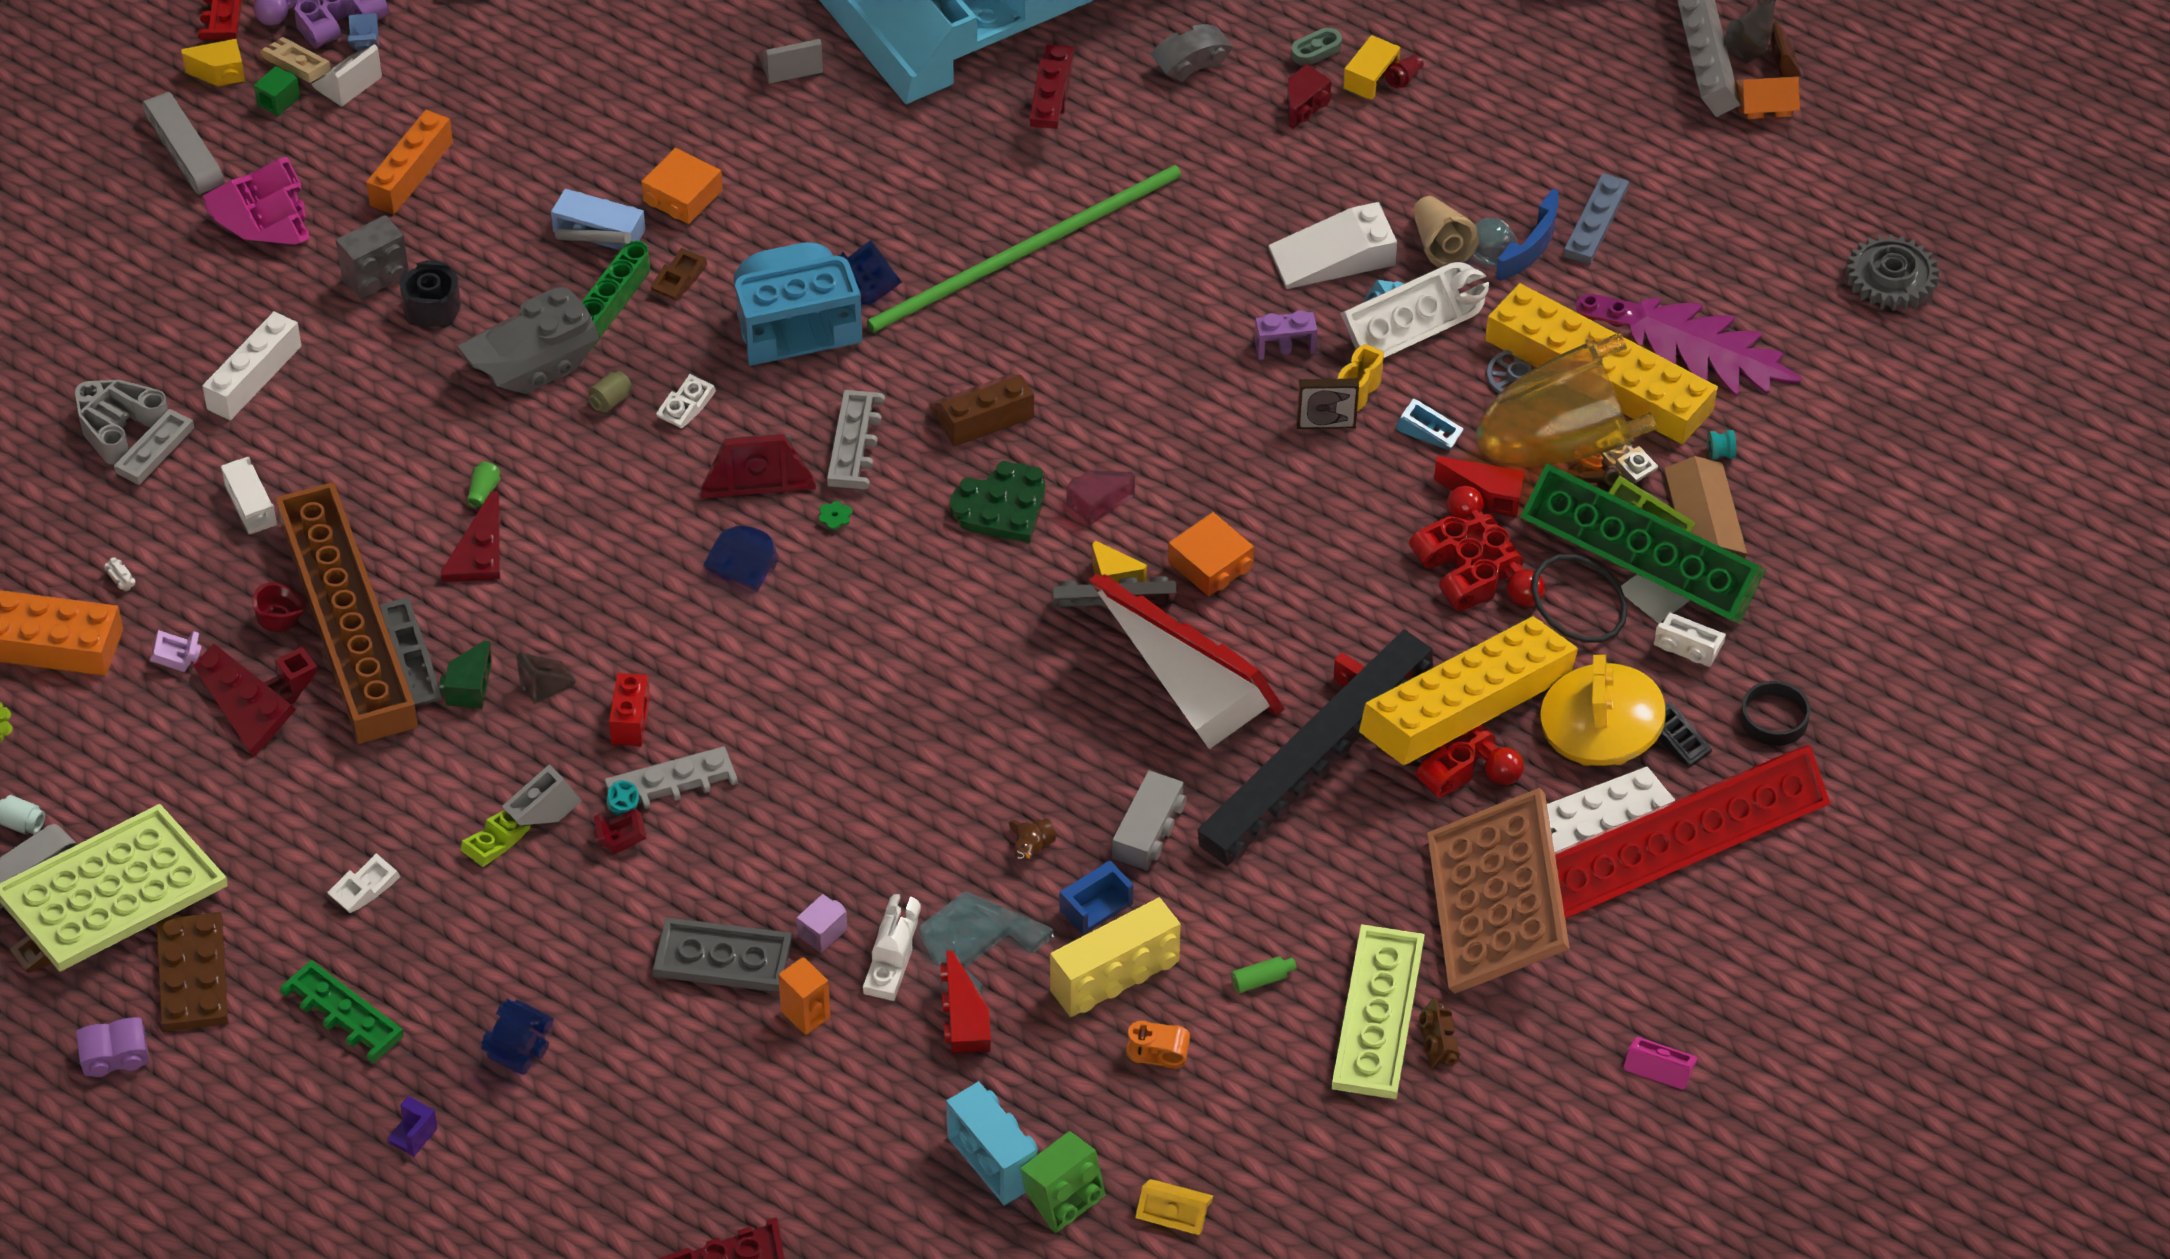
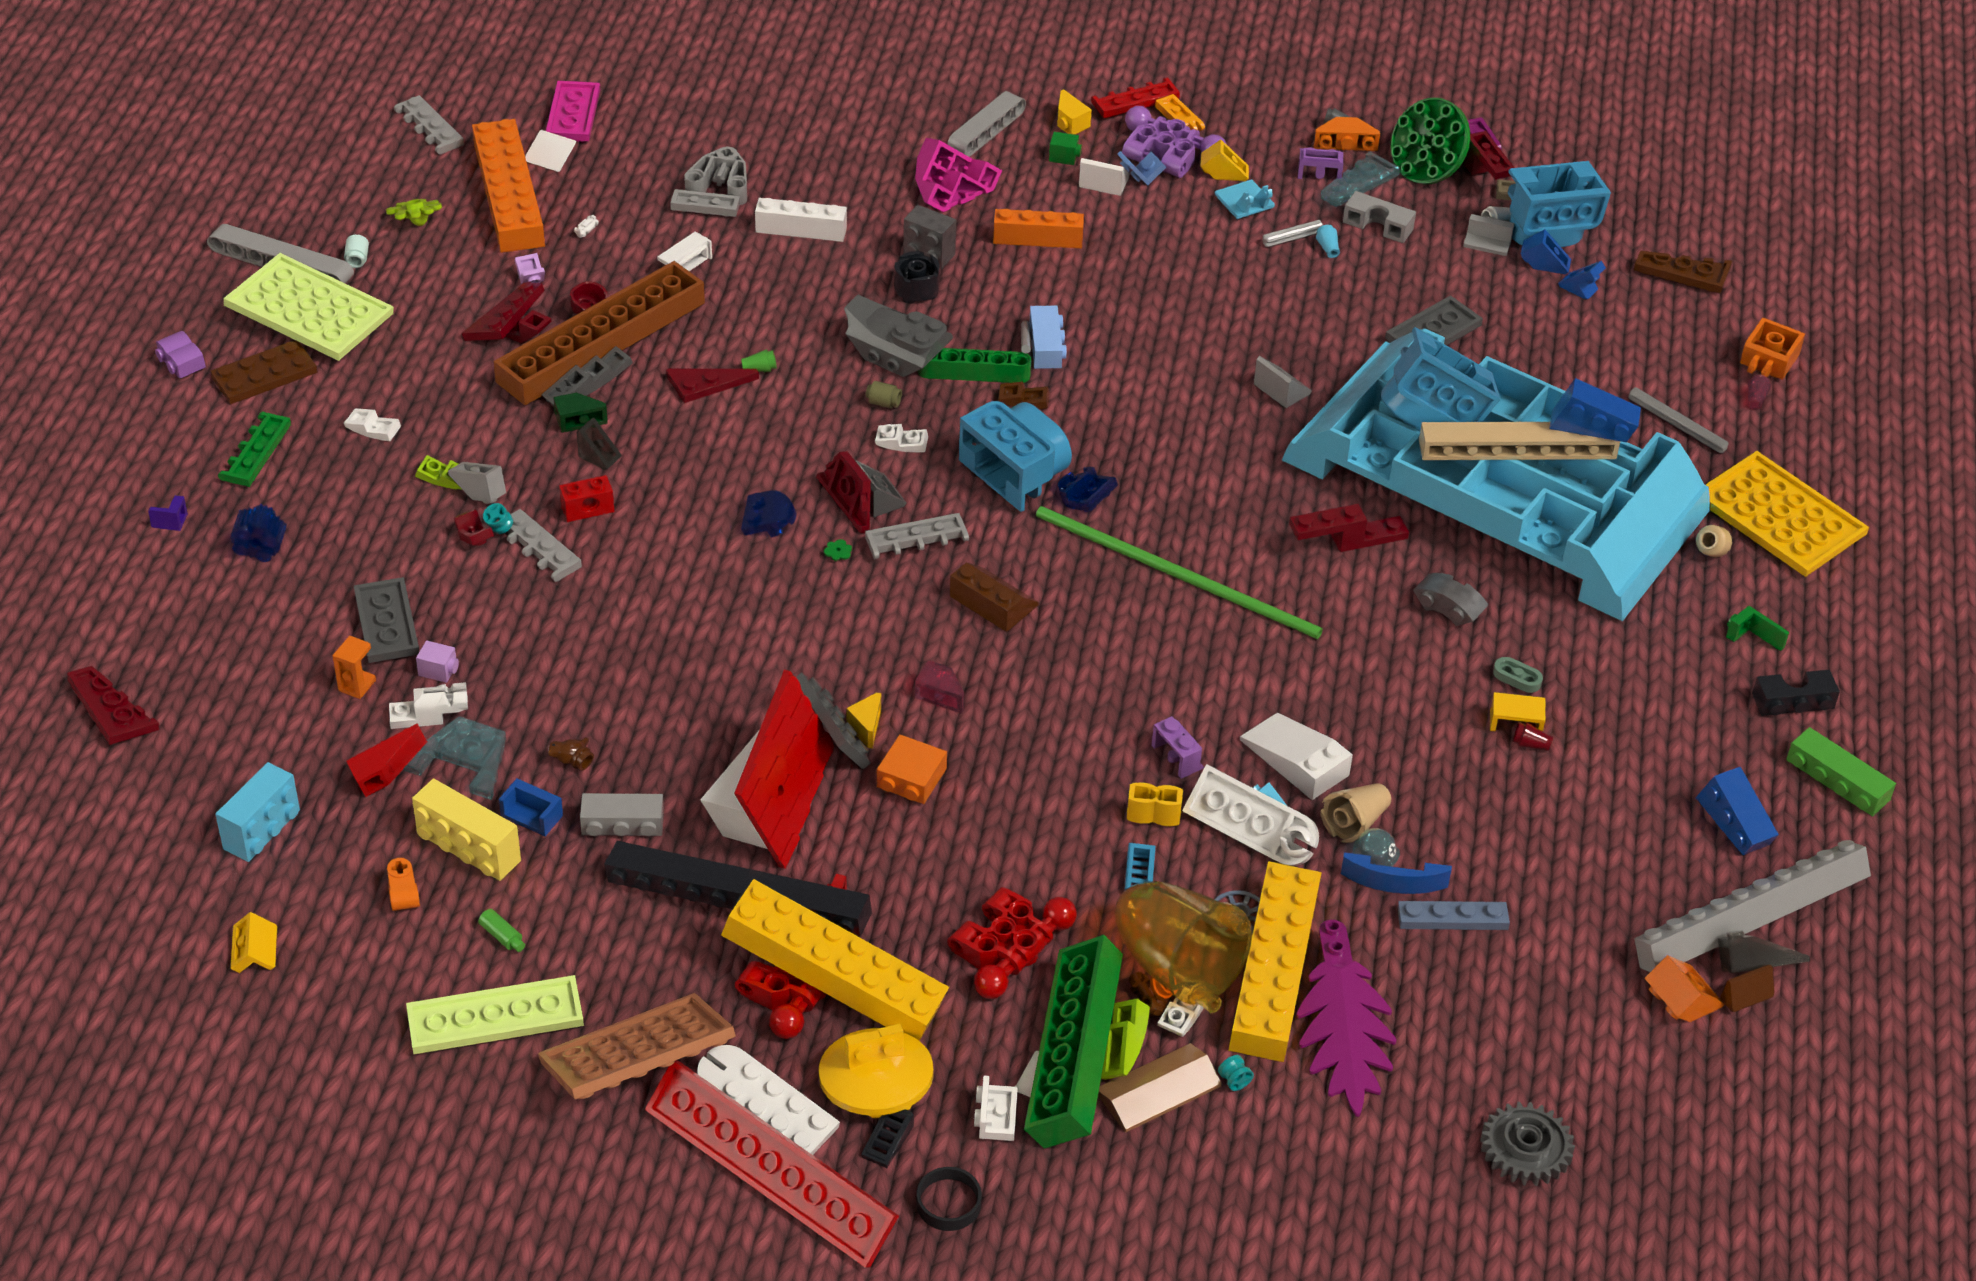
camera: 65 degrees right, 5 degrees down
tan hinge [260,37,331,83] -> none
orange brick [641,147,723,224] -> none
dark green plate [950,461,1045,543] -> none
bright green slope [1020,1131,1106,1233] -> none
dark red slope [1287,64,1332,129] -> none
tile [1296,378,1359,429] -> none
reddish brown hinge [1419,997,1460,1069] -> none
red slope [1434,456,1525,517] -> none
black piece [1531,554,1628,643] -> none
dark pink slope [1624,1037,1697,1090] -> none

